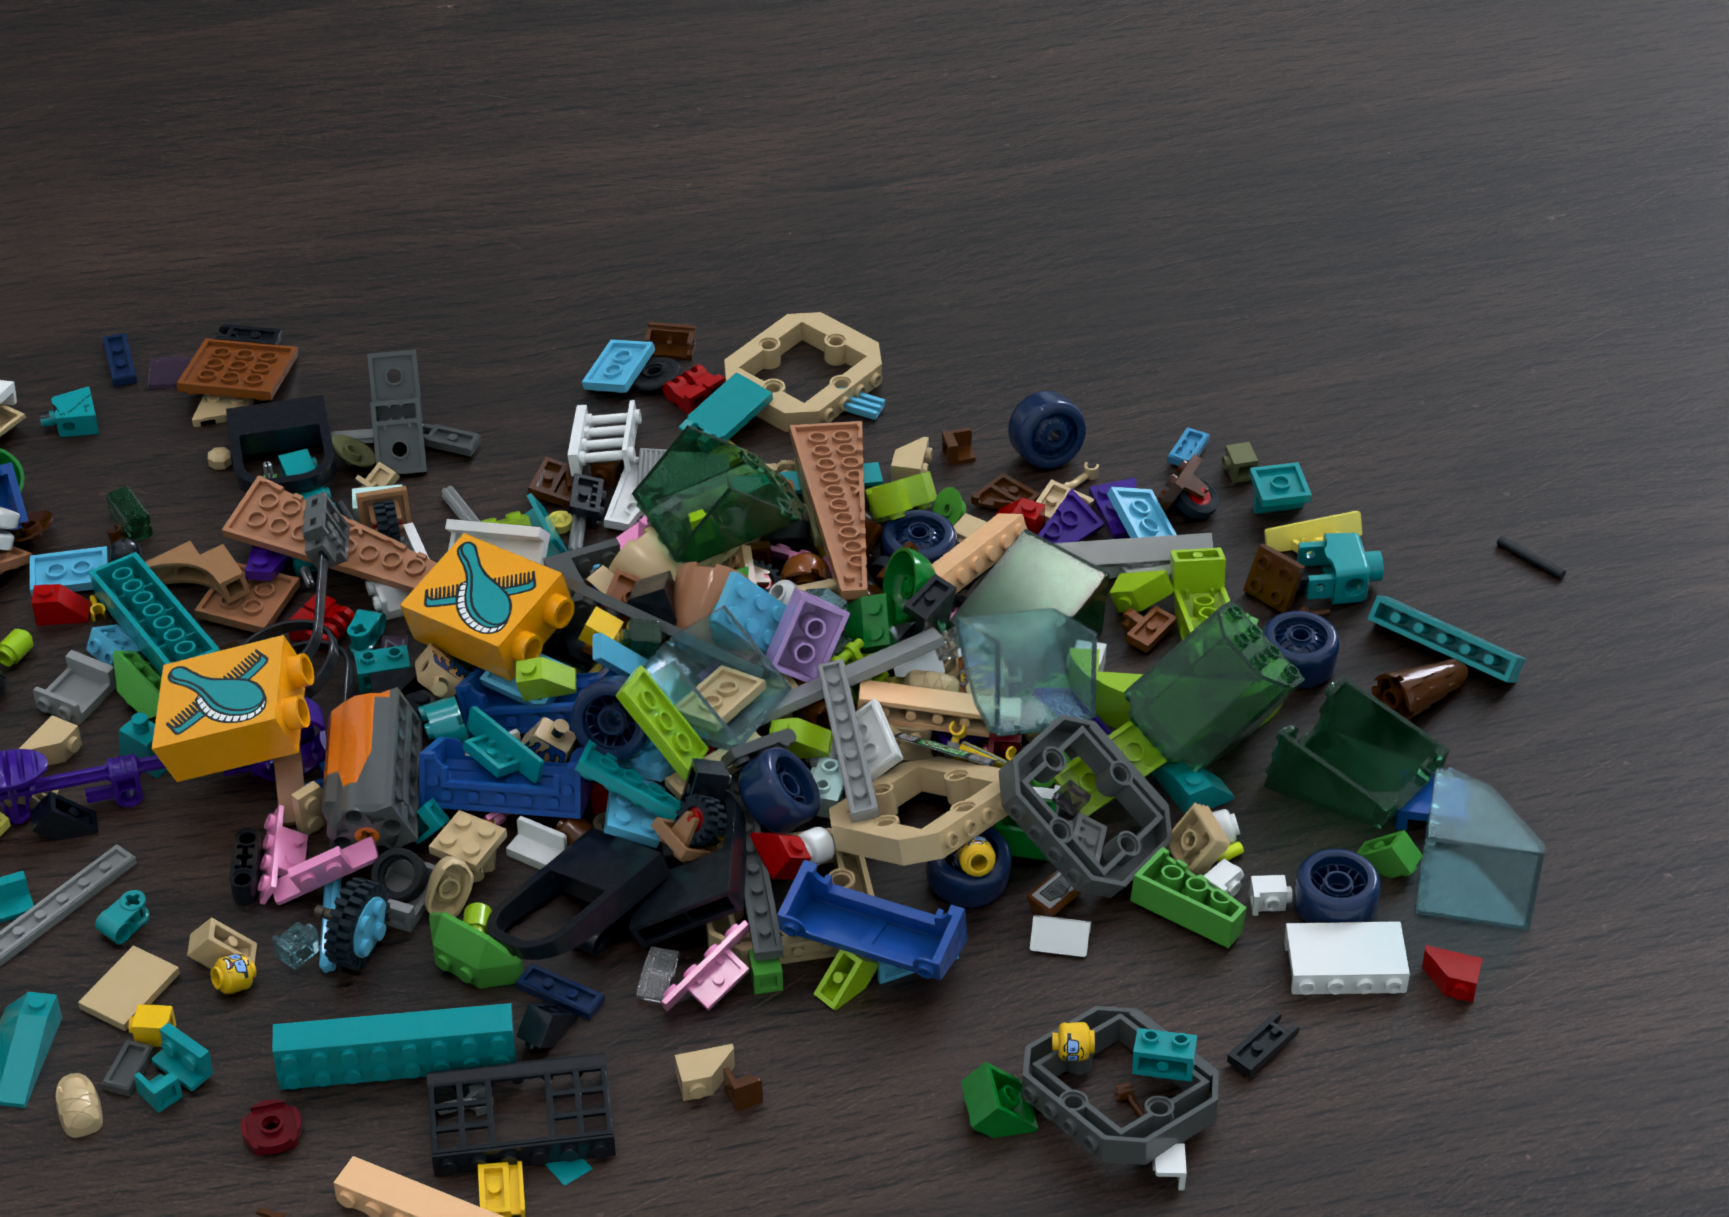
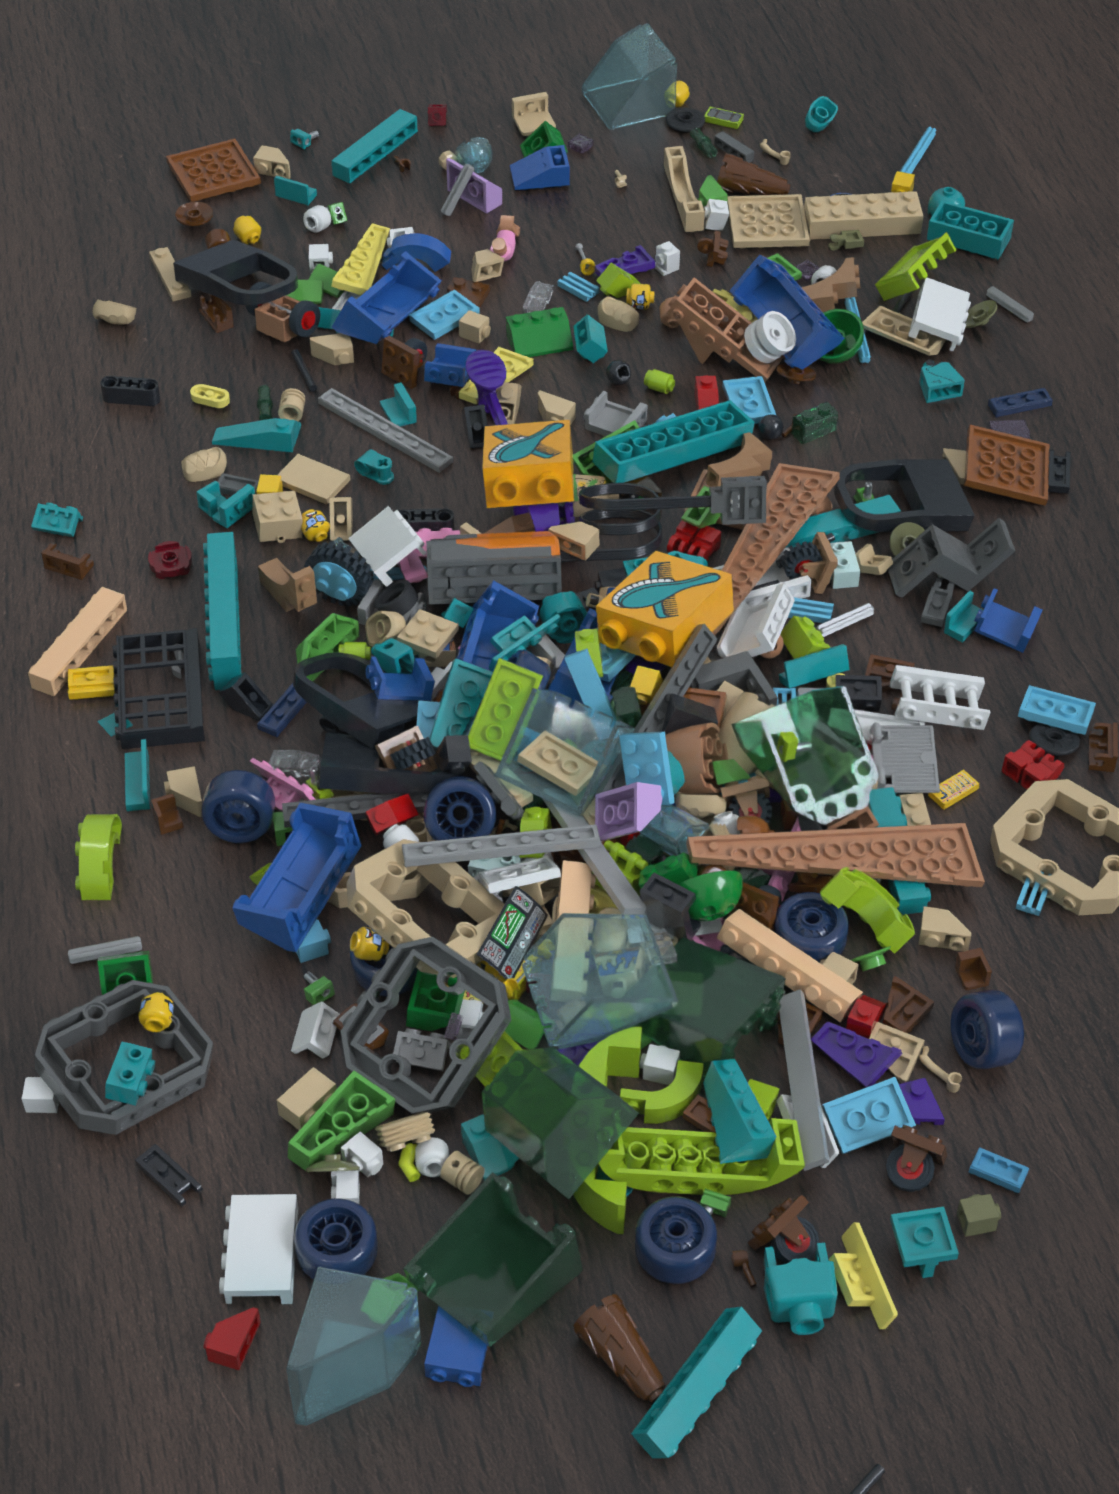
camera: 90 degrees right, 5 degrees up
teal tile [679,372,773,452] -> none
none -> light grey axle [68,936,142,964]
none -> lime brick [75,814,122,900]
none -> teal panel [125,739,150,811]
none -> dark blue wheel [201,770,275,843]
none -> tan brick [252,491,303,543]
none -> medium nougat arch [258,558,317,612]
none -> tan brick [277,1067,336,1130]
none -> bright green piece [304,972,335,1006]
none -> lime piece [306,766,334,800]
none -> olive dish [306,1154,360,1172]
none -> white panel [348,506,426,587]
none -> blue panel [366,656,435,701]
none -> teal torso [371,638,415,674]
none -> tan piece [440,1151,485,1195]
none -> tan slope [548,522,600,561]
none -> lime arch [619,1060,704,1124]
none -> bright green slope [681,486,721,528]
none -> teal wedge [703,1059,777,1164]
none -> medium azure tile [787,597,834,623]
none -> teal panel [944,591,983,643]
none -> blue panel [974,588,1043,653]

